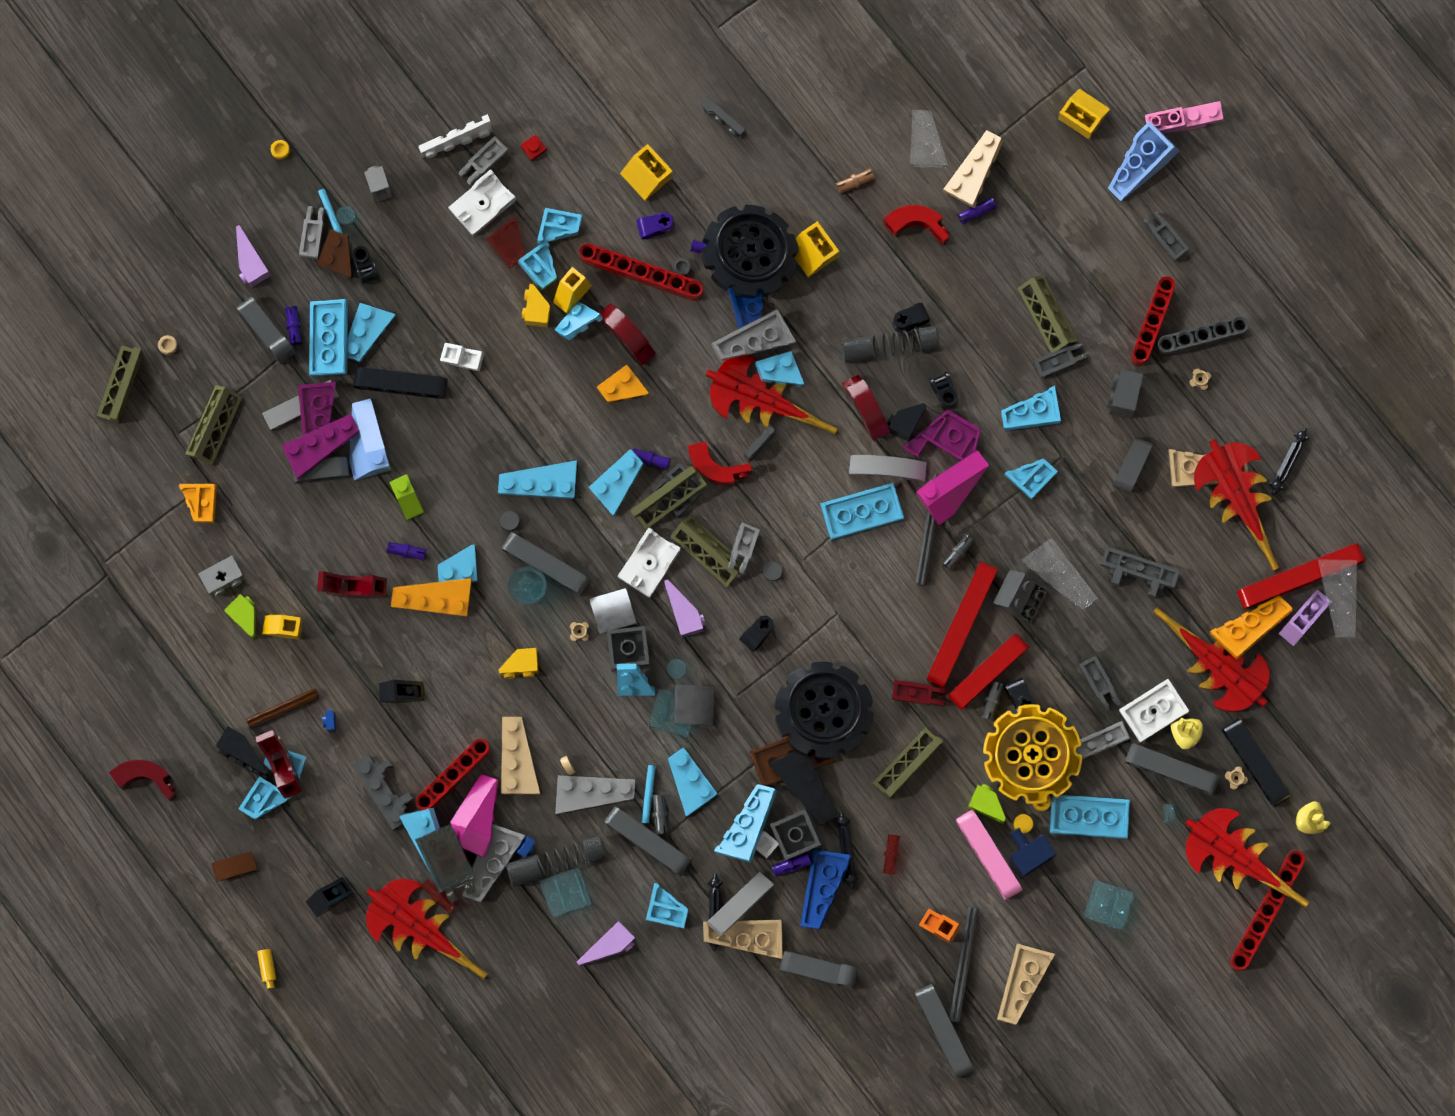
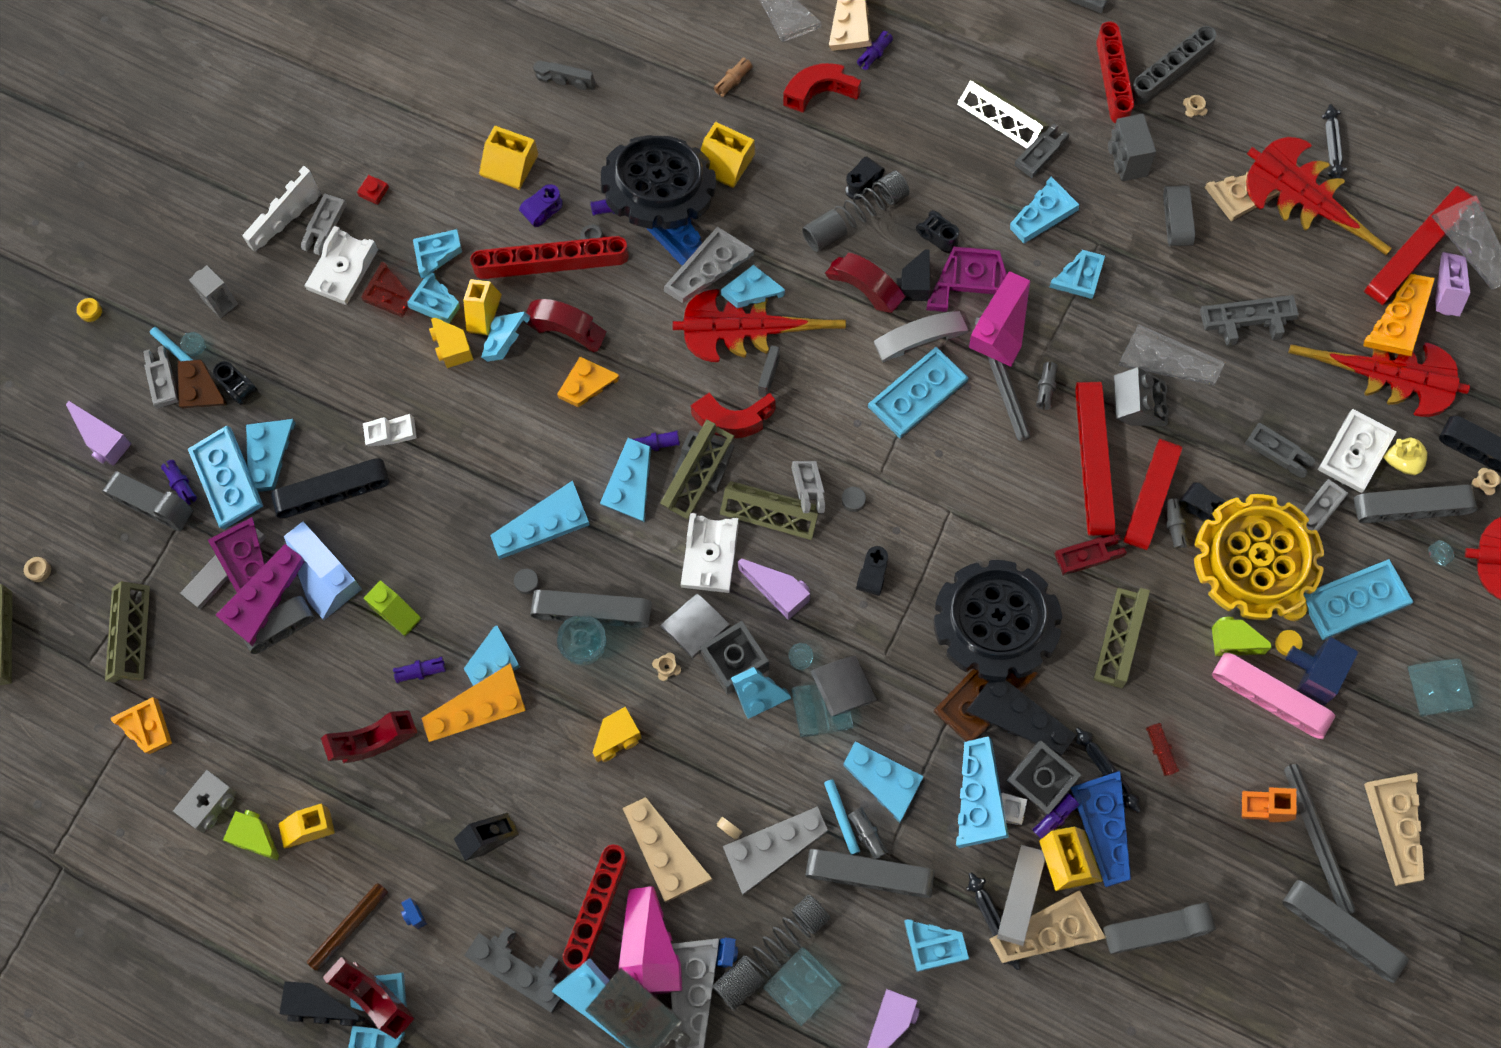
camera: 25 degrees left, 10 degrees down
none -> yellow slope [1039,827,1103,891]

